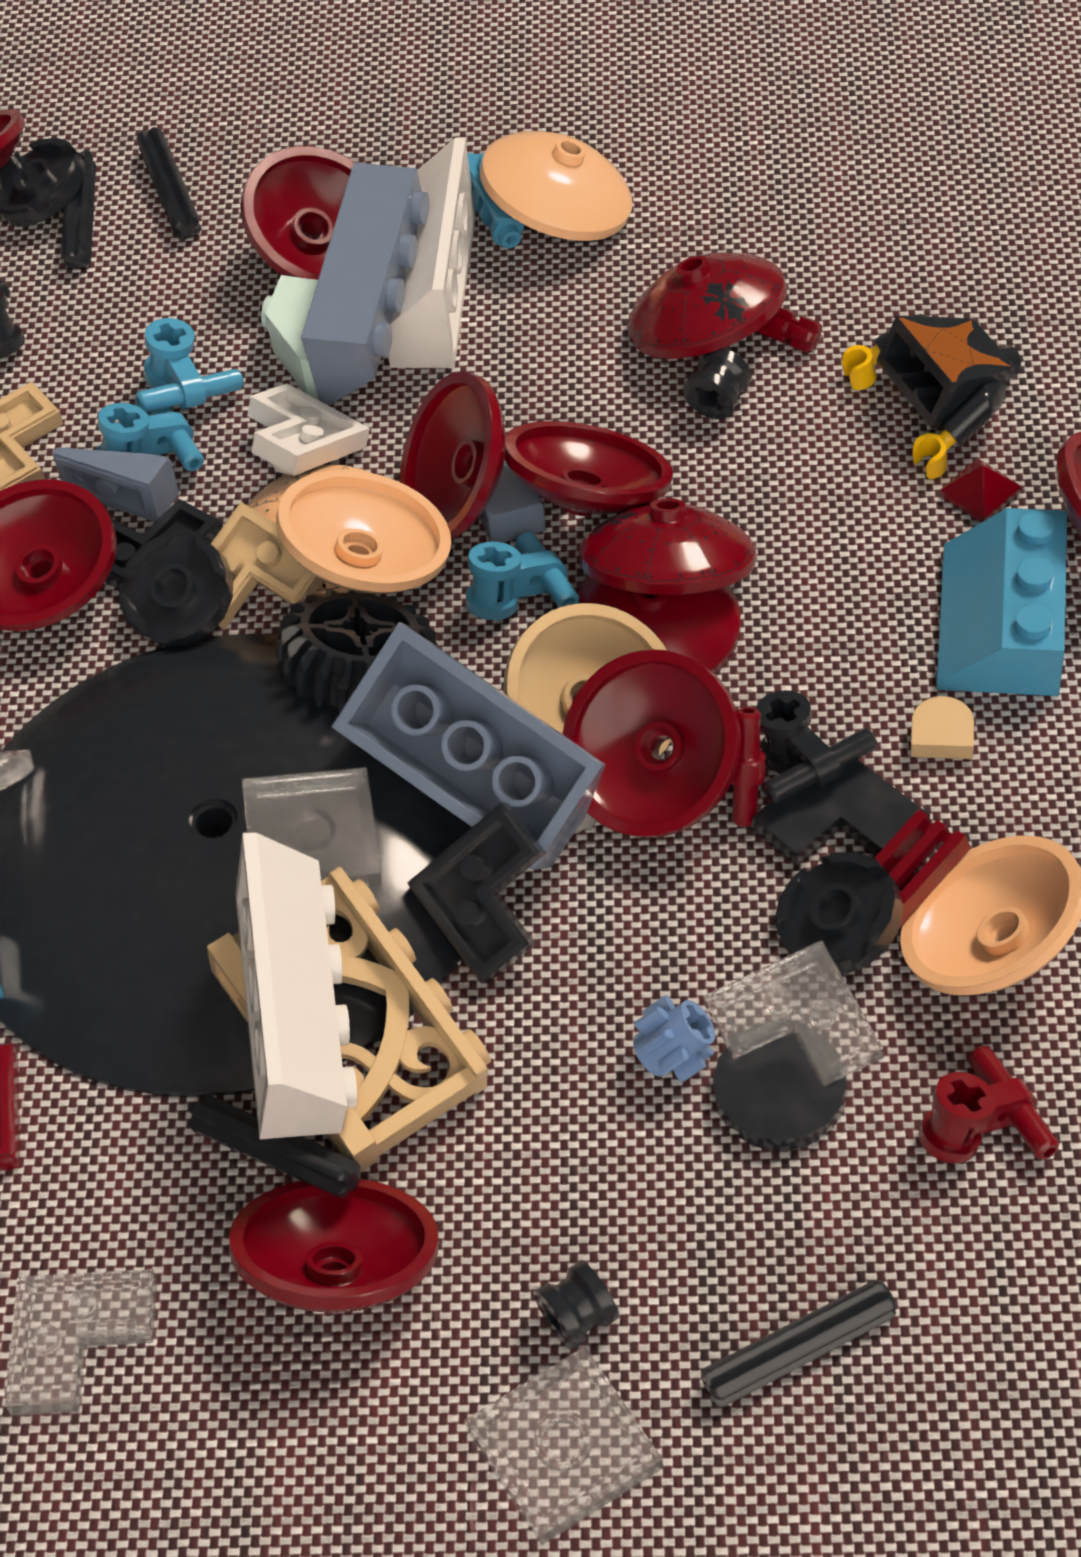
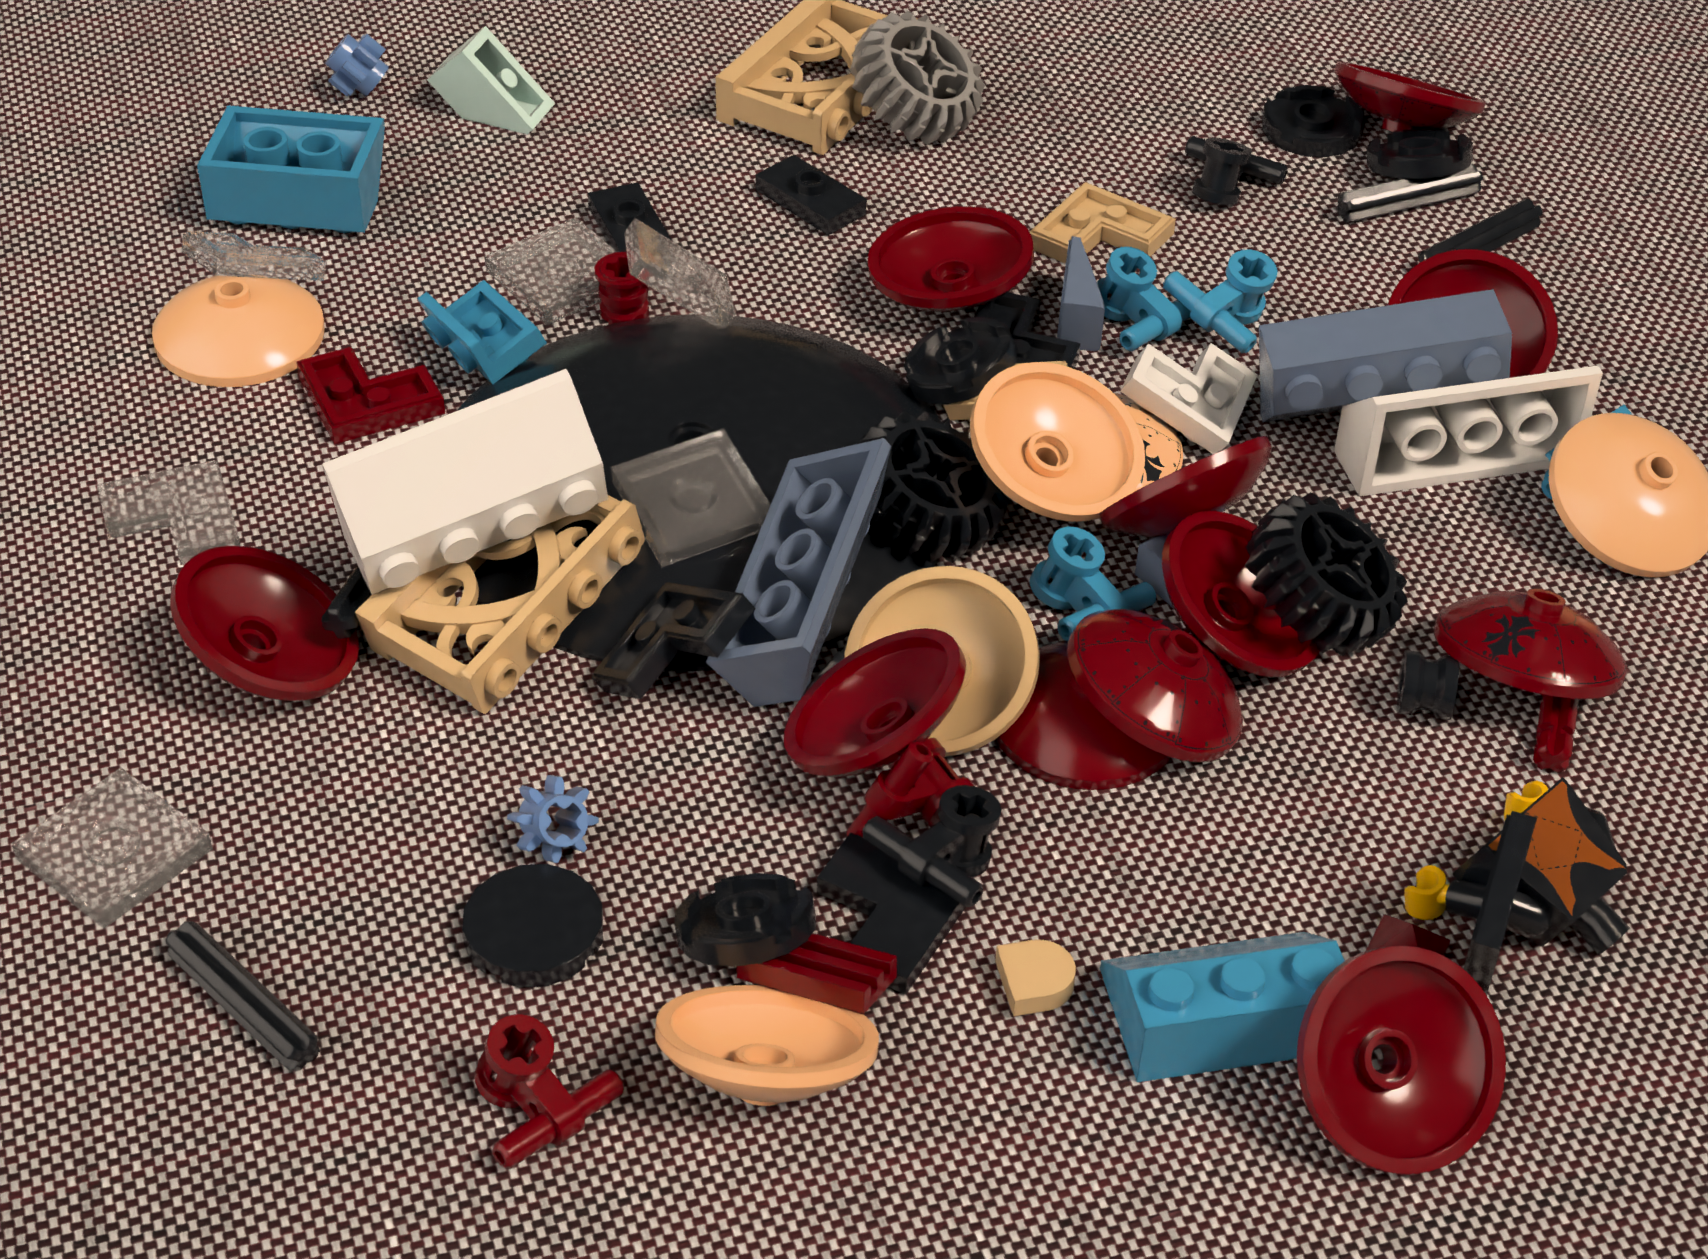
camera: 65 degrees right, 10 degrees down
black wheel [533,1260,619,1350] -> none
clear tile [703,940,884,1086] -> none
none -> black gear [1245,492,1408,656]
none -> black tile [1464,811,1537,996]

